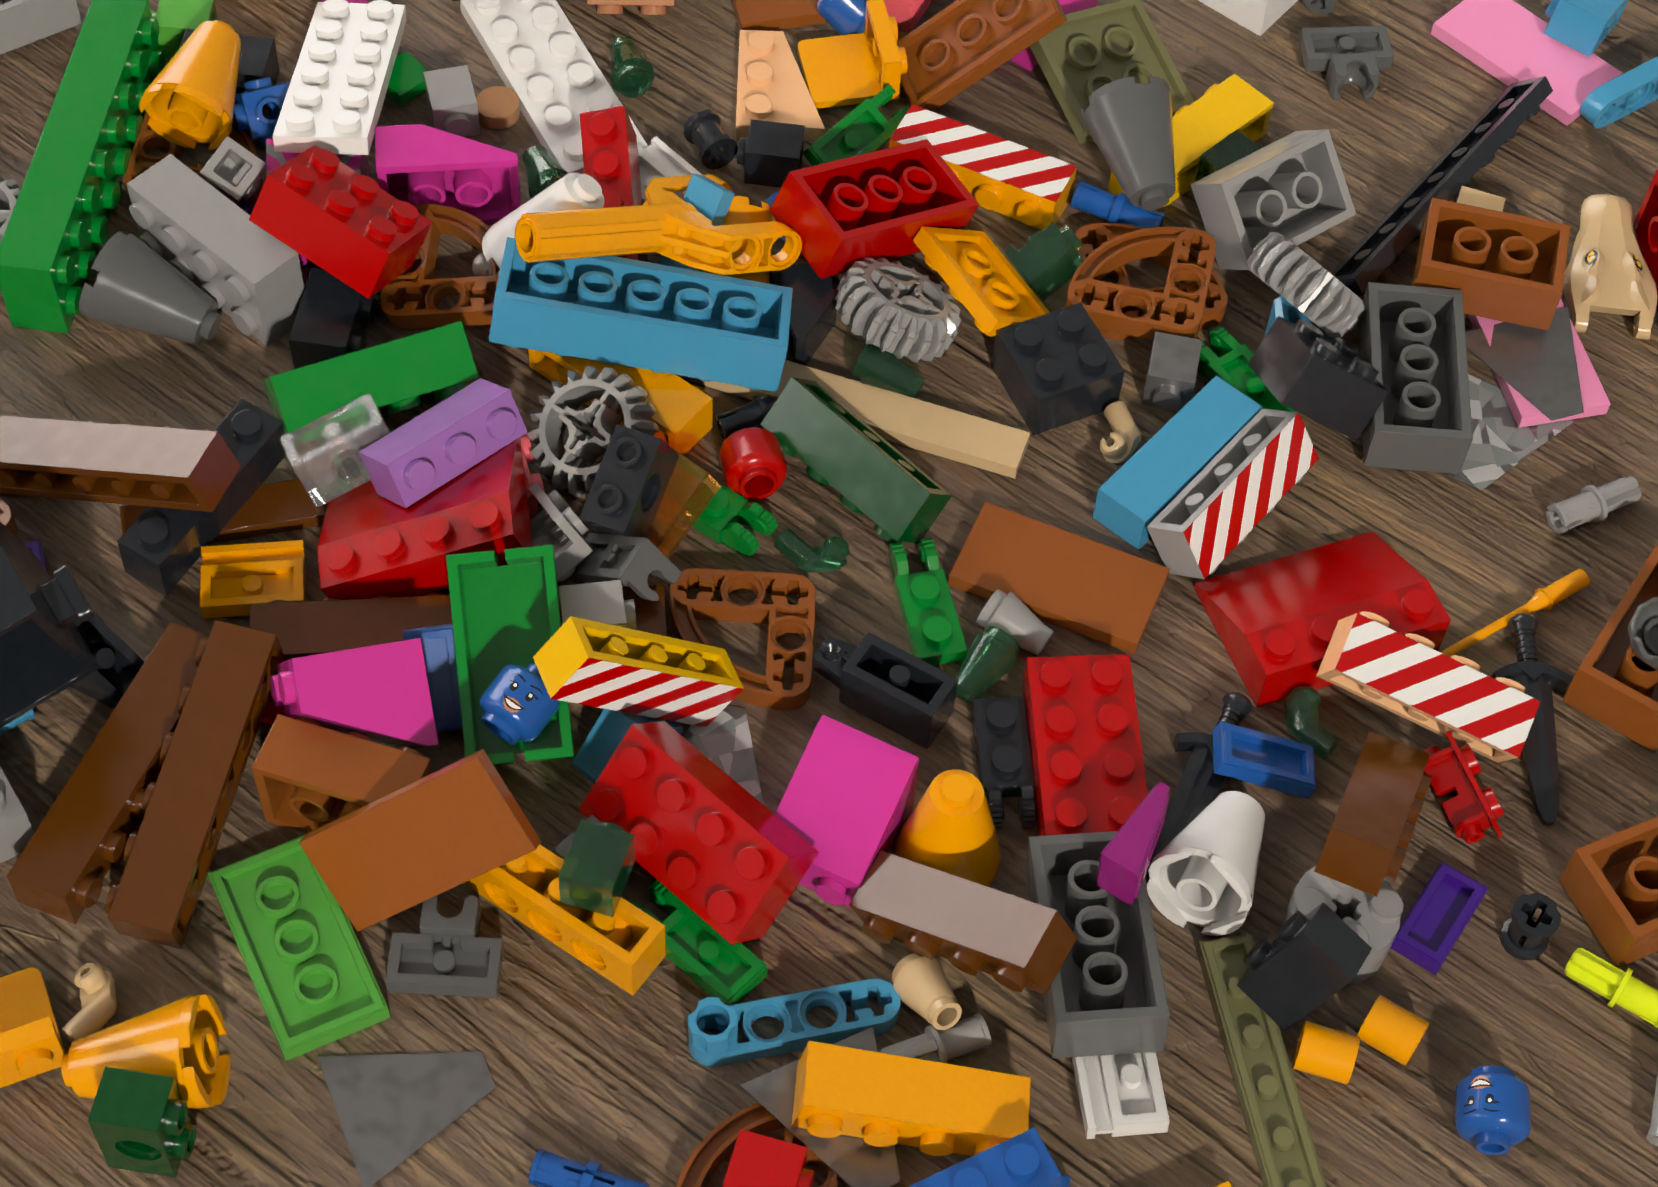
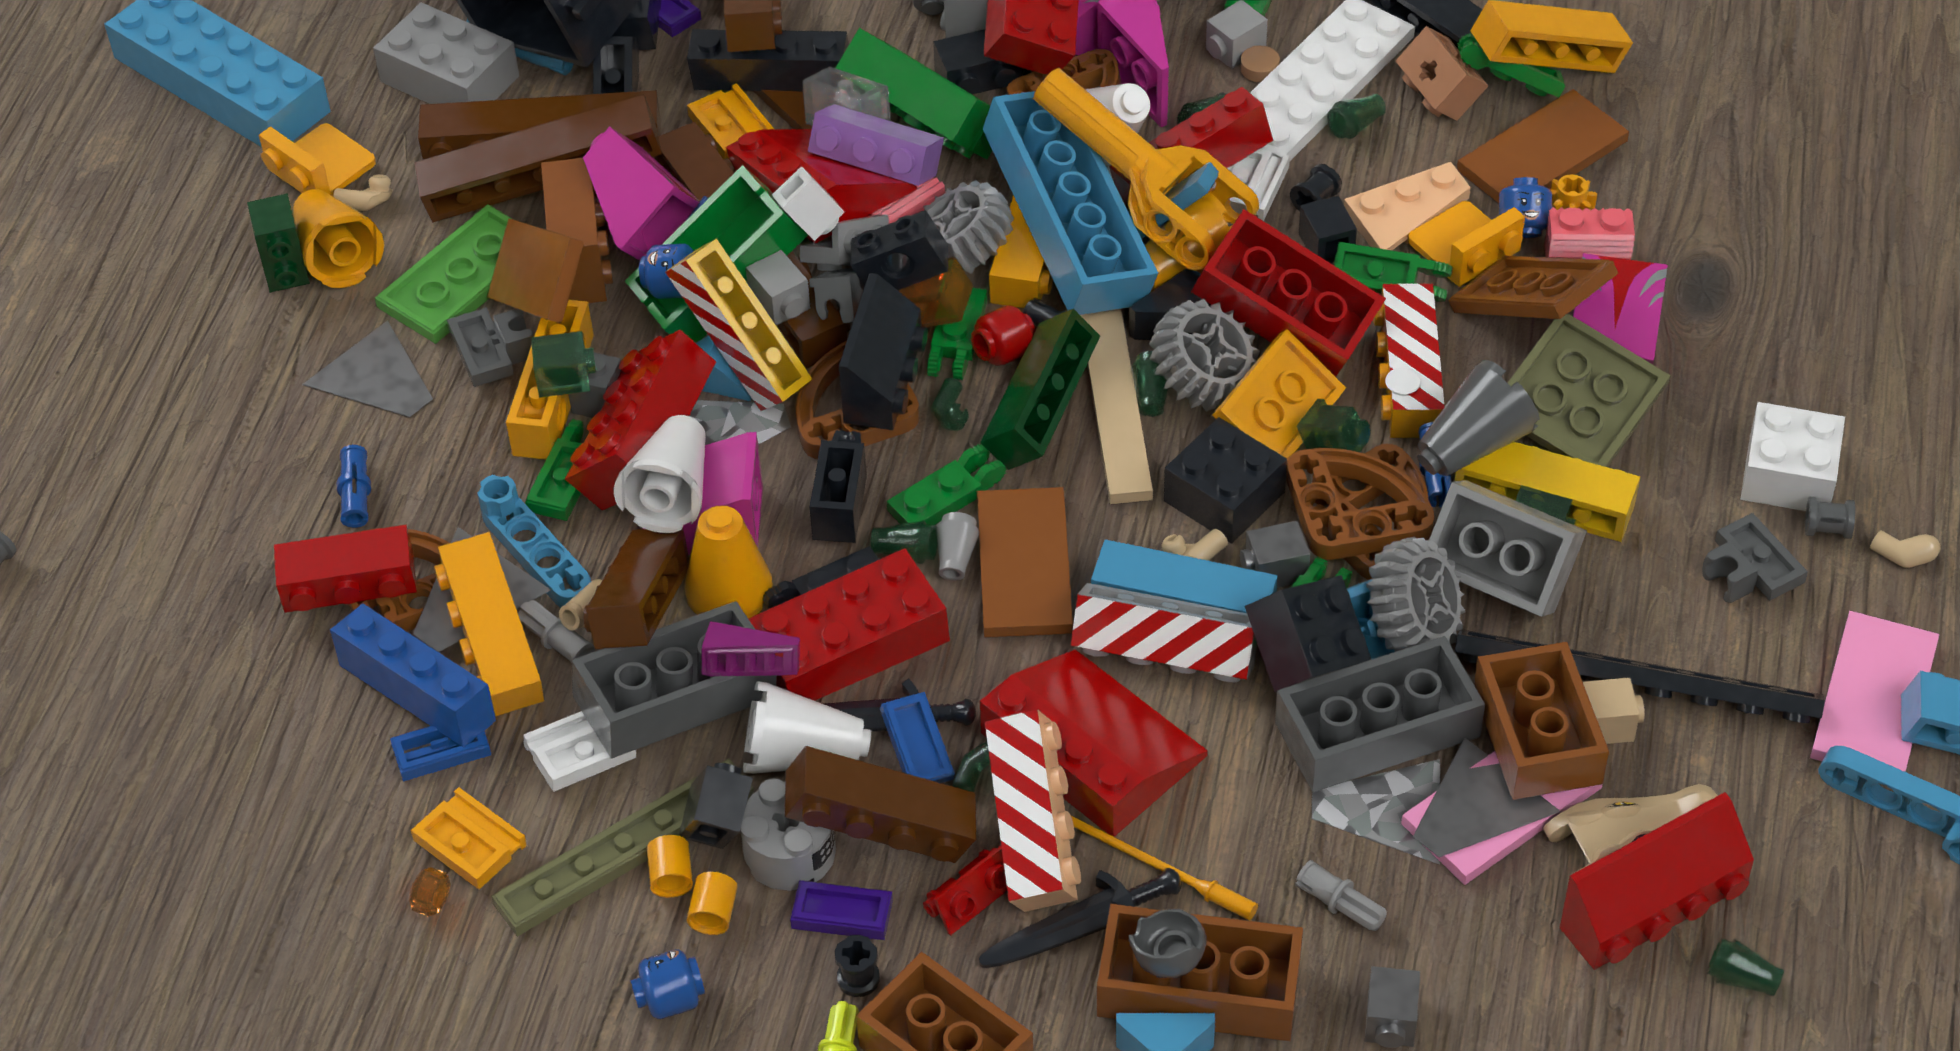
camera: 70 degrees right, 5 degrees down
none -> white cone [614,415,706,533]
none -> white brick [772,166,844,241]
none -> black slope [839,273,928,430]
none -> white sticker [1385,368,1421,394]

